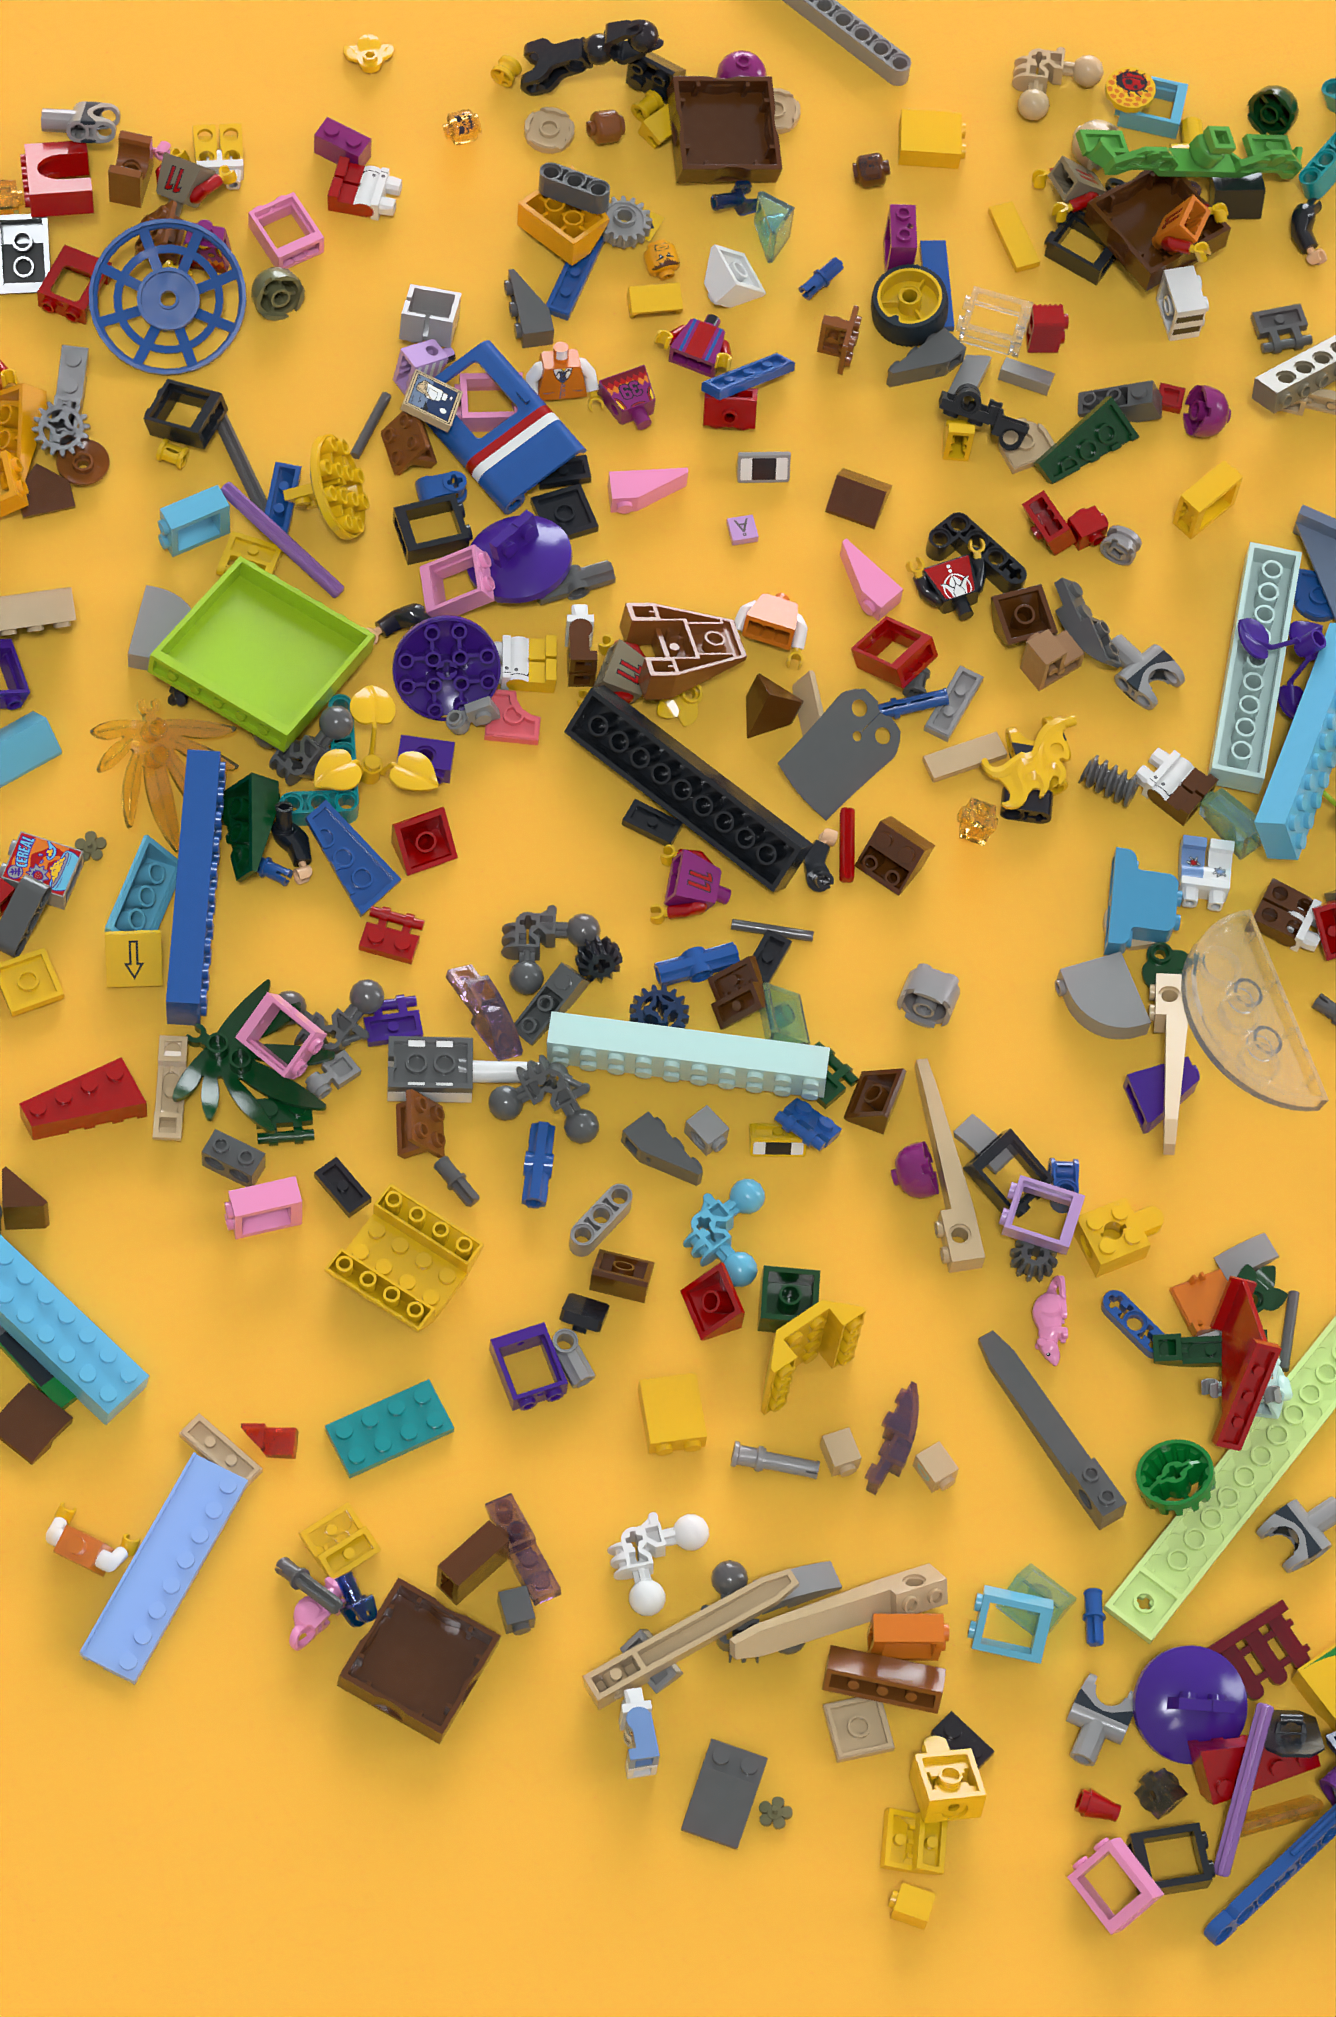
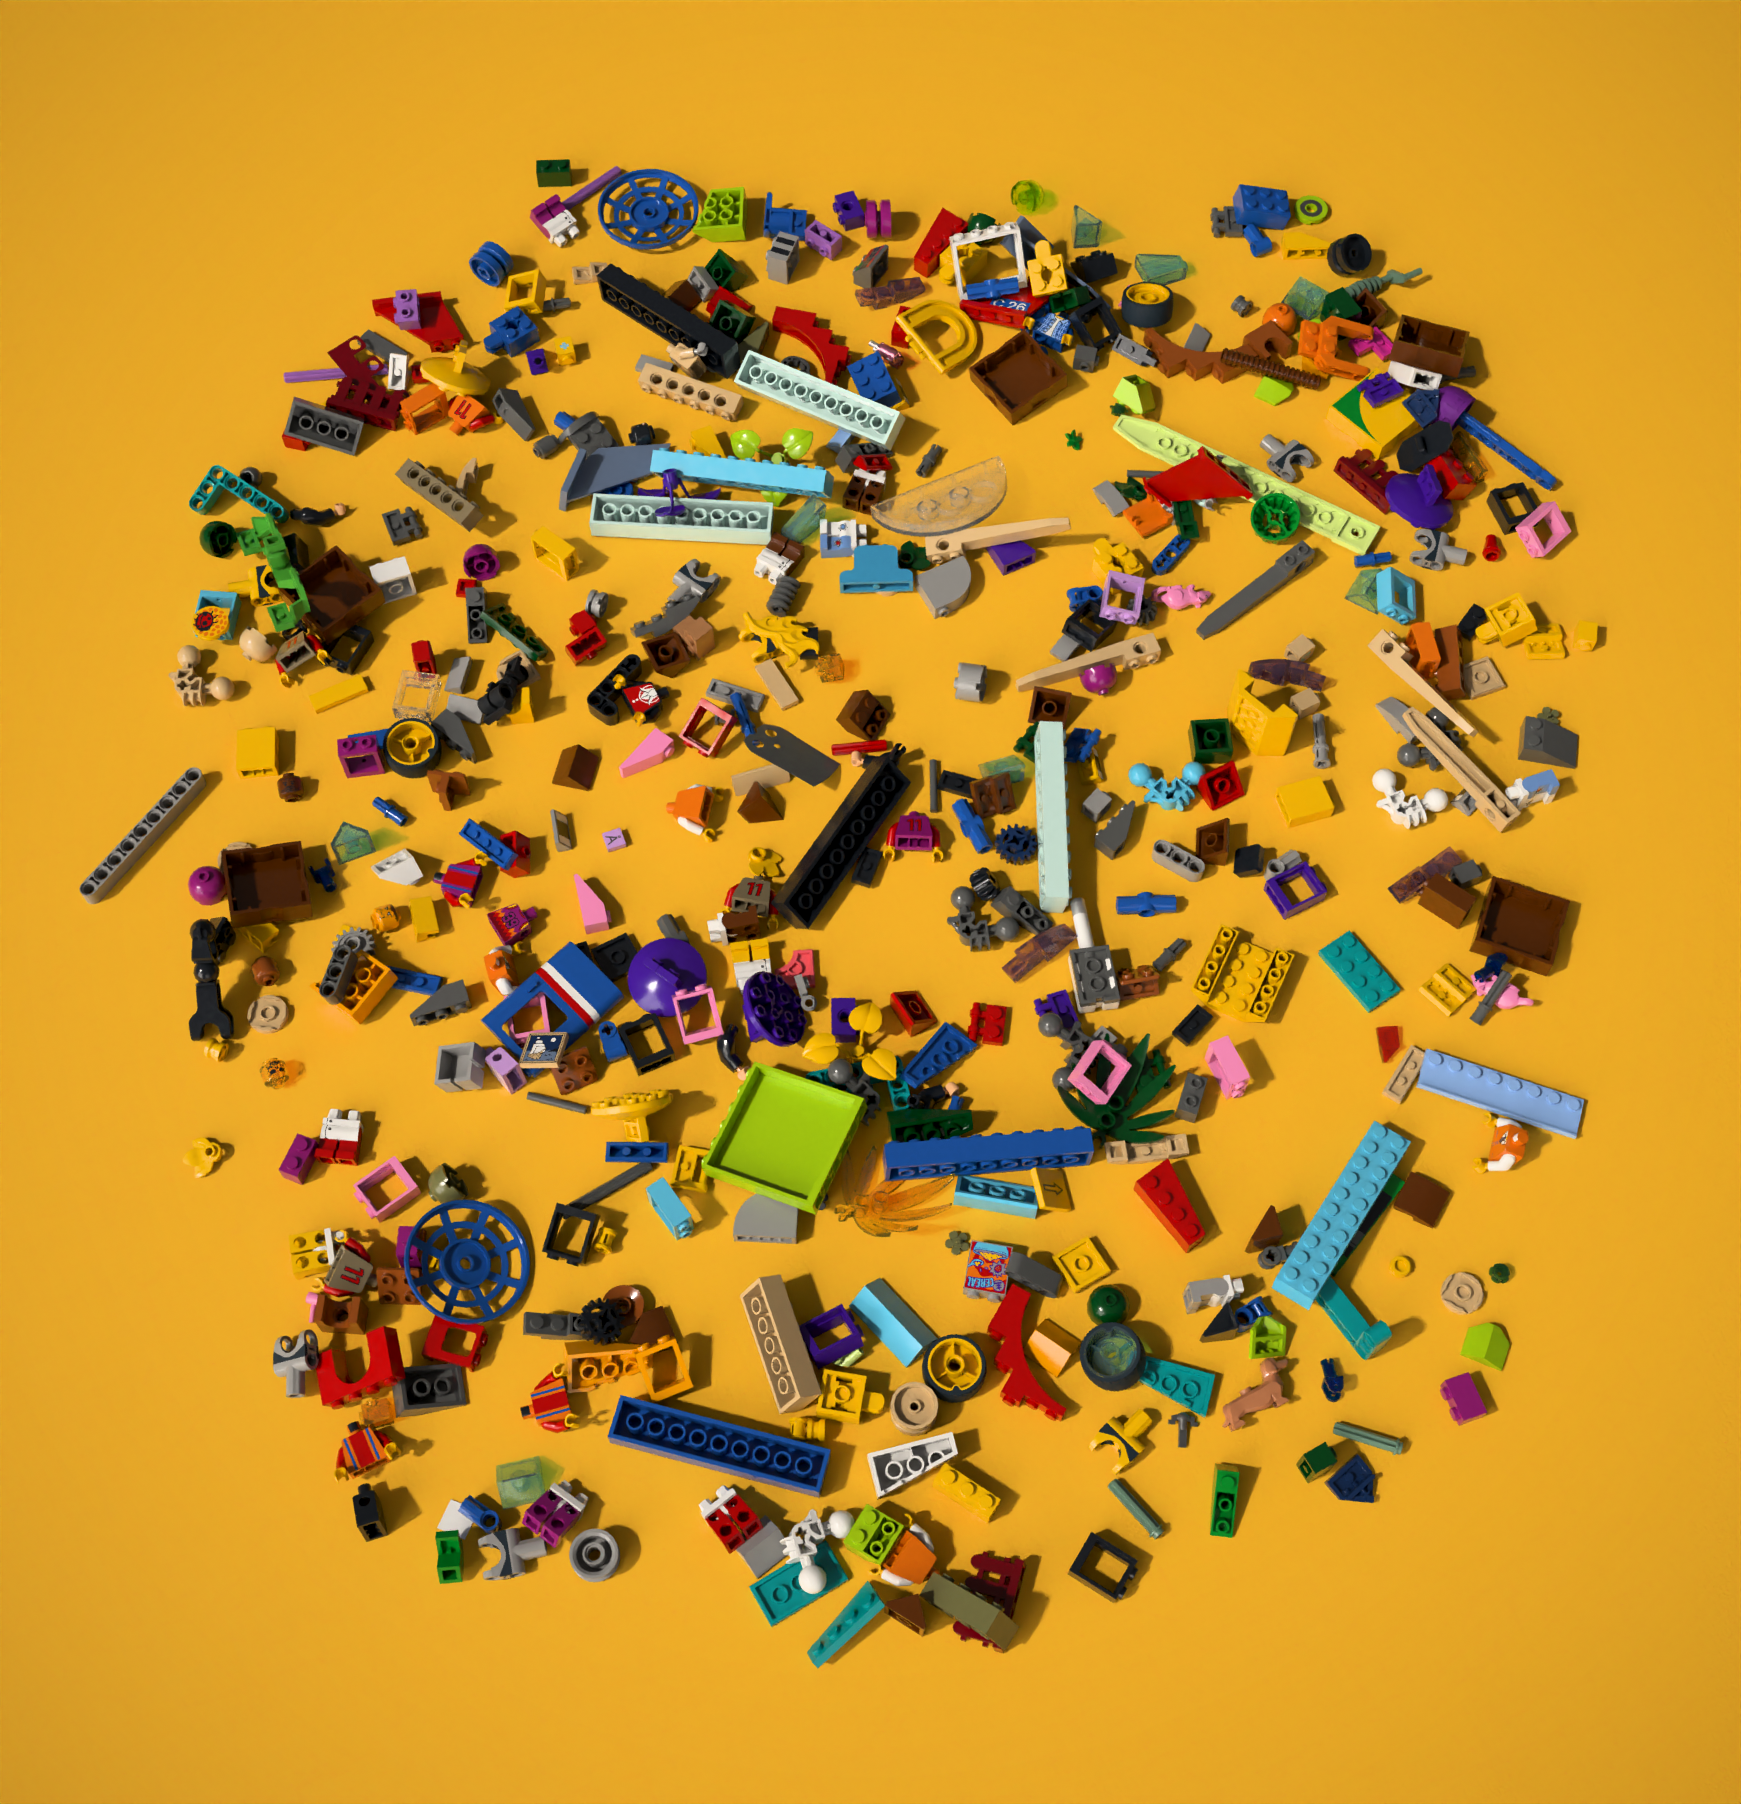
camera: 90 degrees left, 0 degrees up
medium lavender axle [221,482,344,598] -> none
dark grey piece [488,1055,599,1144] -> none
dark orange wedge [619,603,747,700] -> none
yellow bush [631,90,664,122] -> none
clear smoke brick [1134,1768,1188,1820] -> none
torso [1152,194,1229,263] -> none
medium lavender axle [1214,1703,1274,1877] -> none

